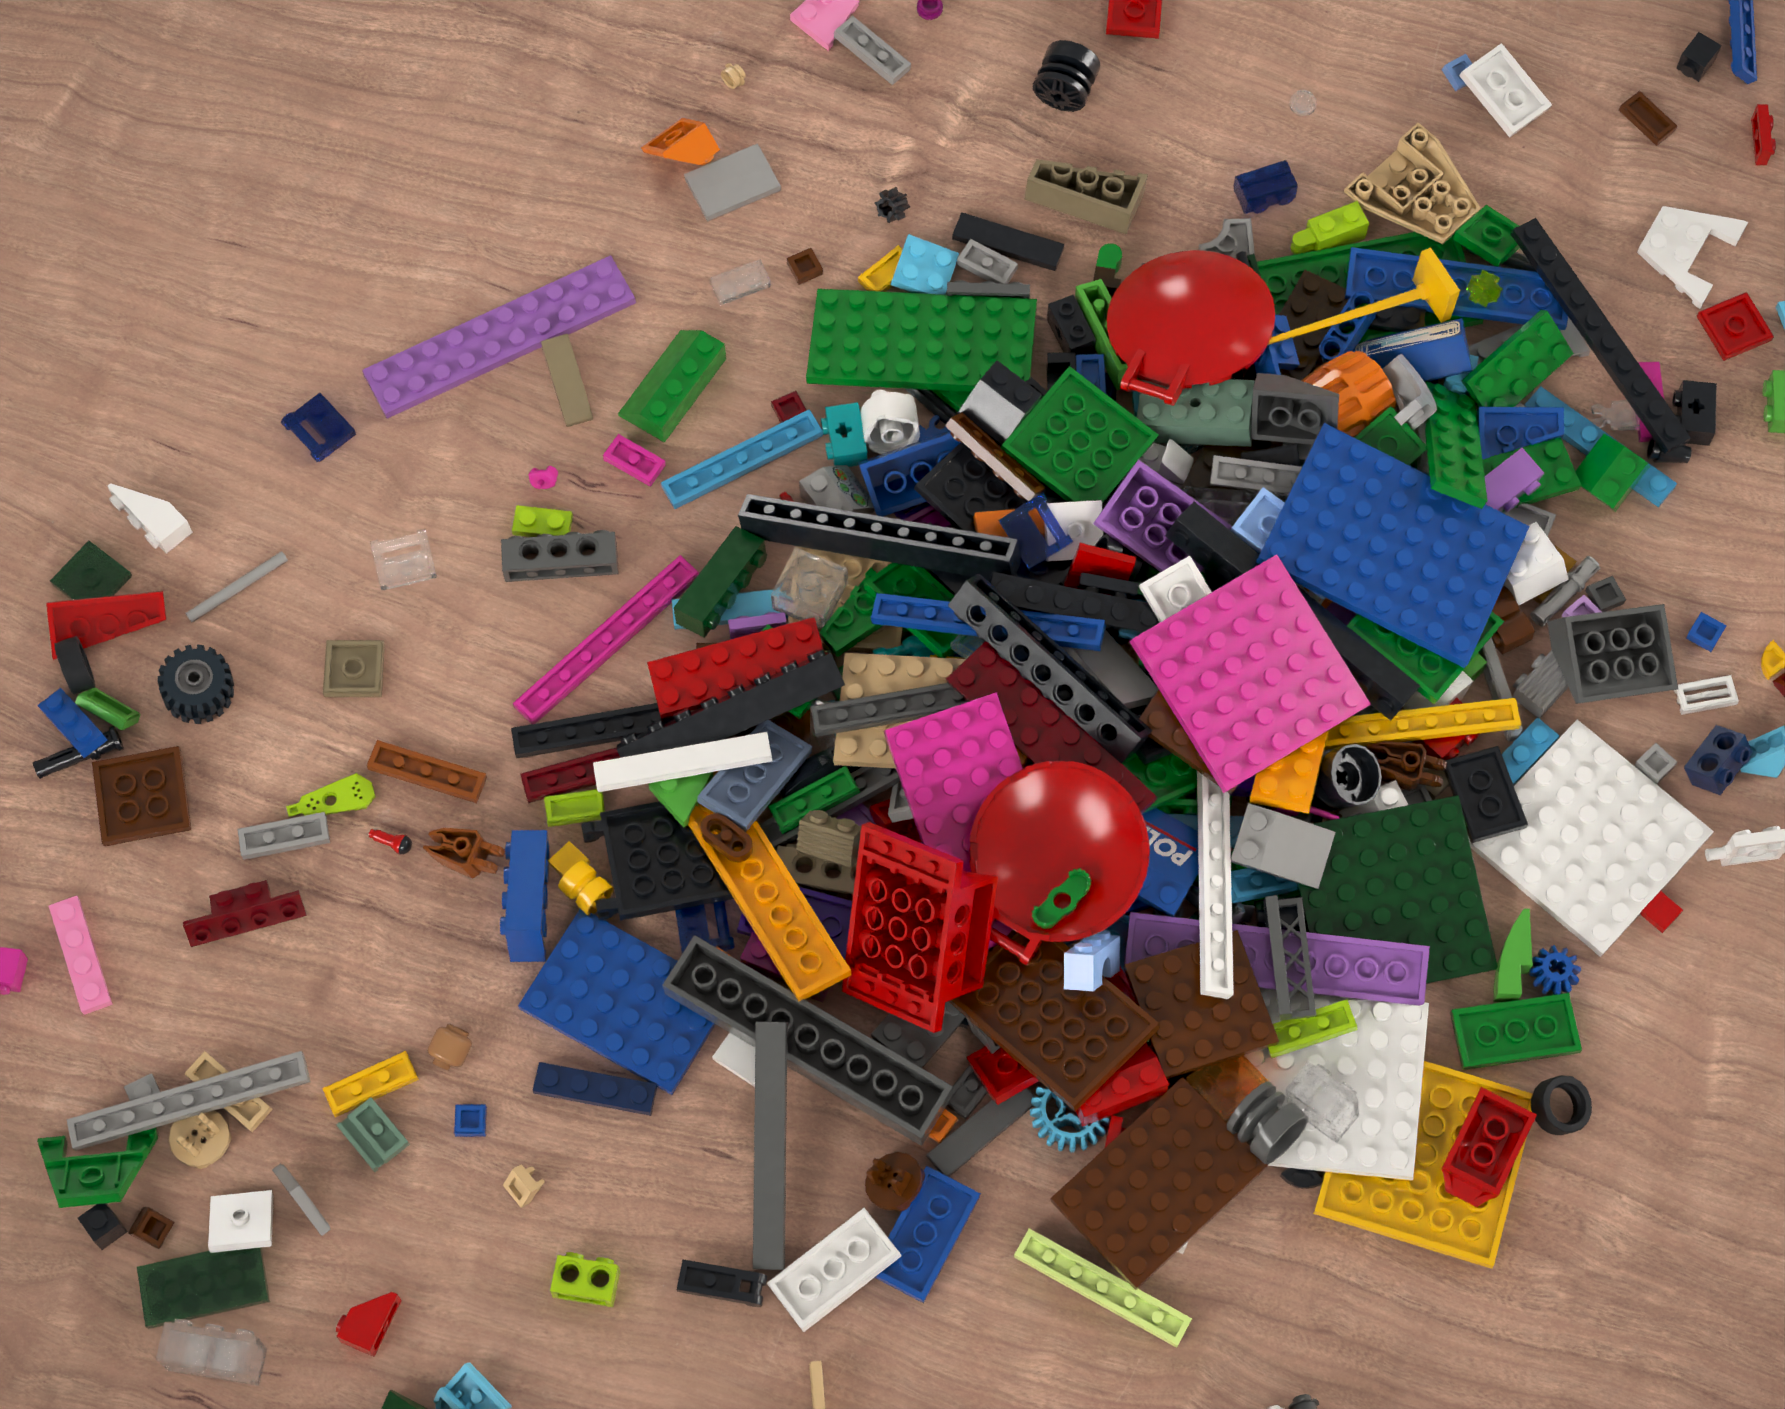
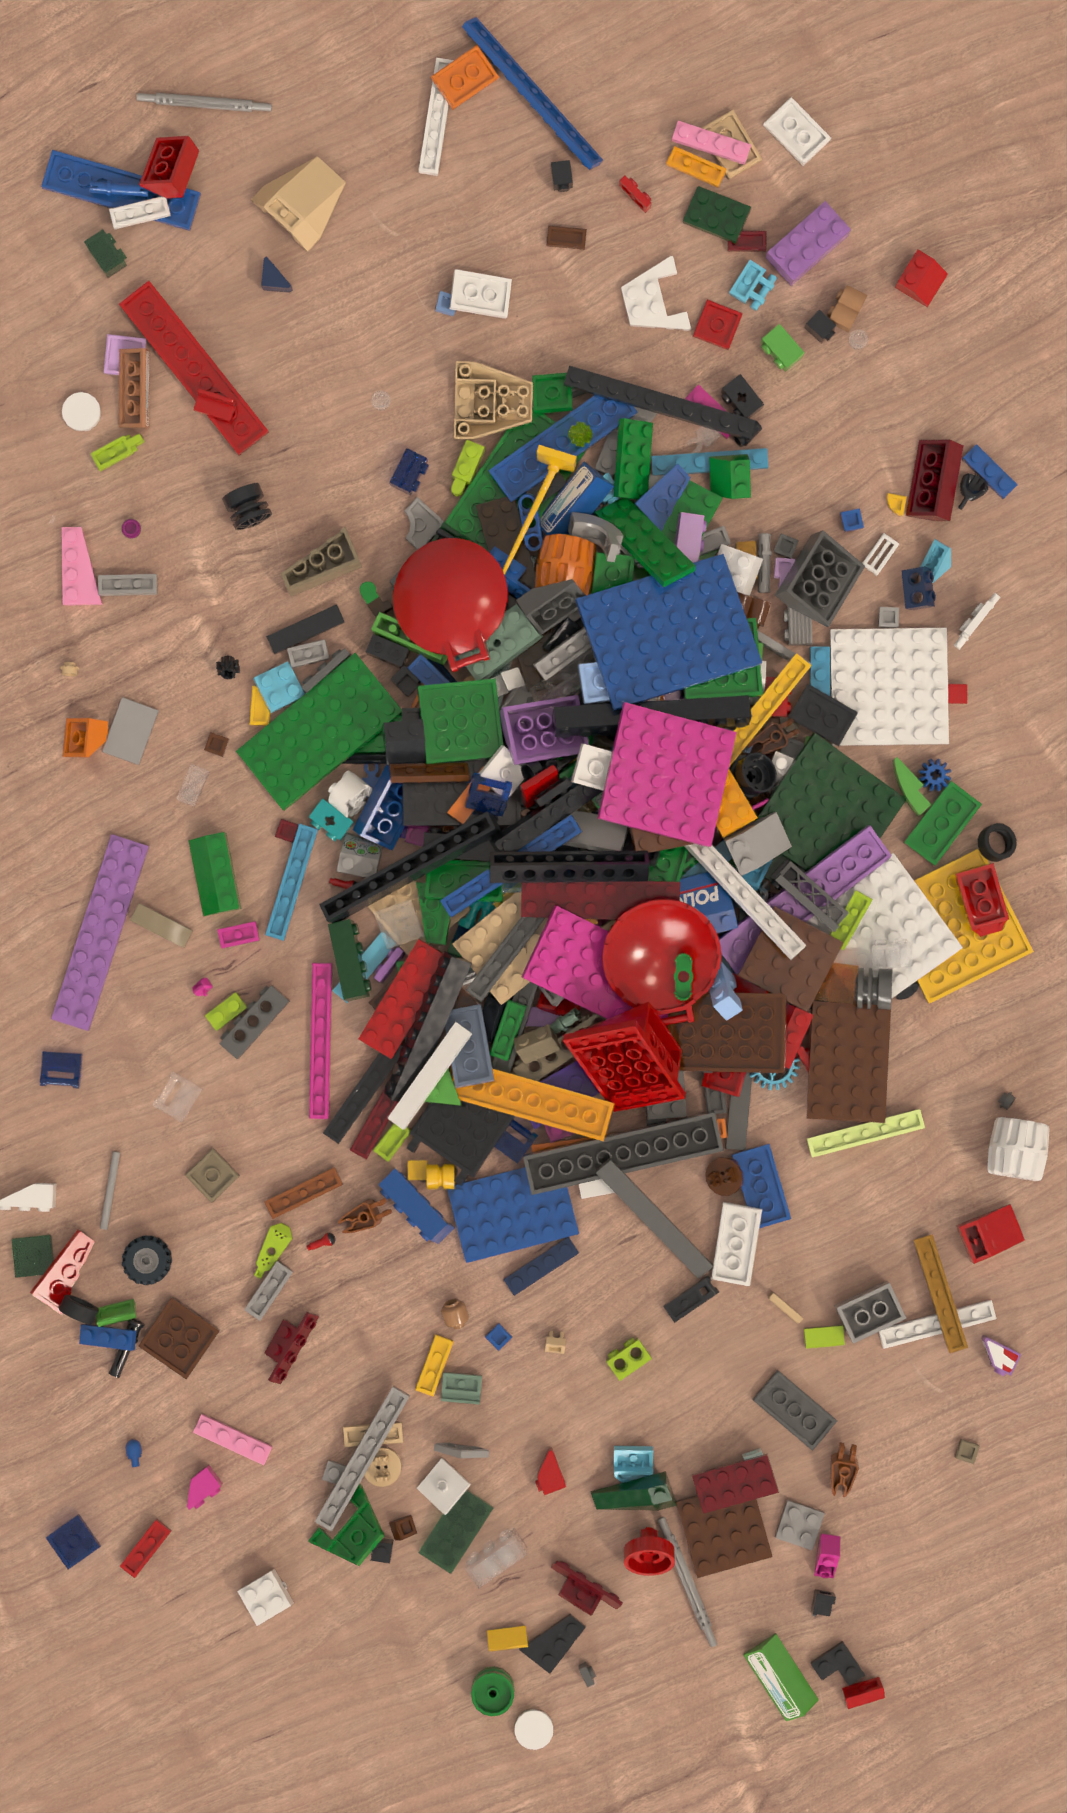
camera: 40 degrees left, 20 degrees up
reddish brown plate [701,813,753,862] -> none

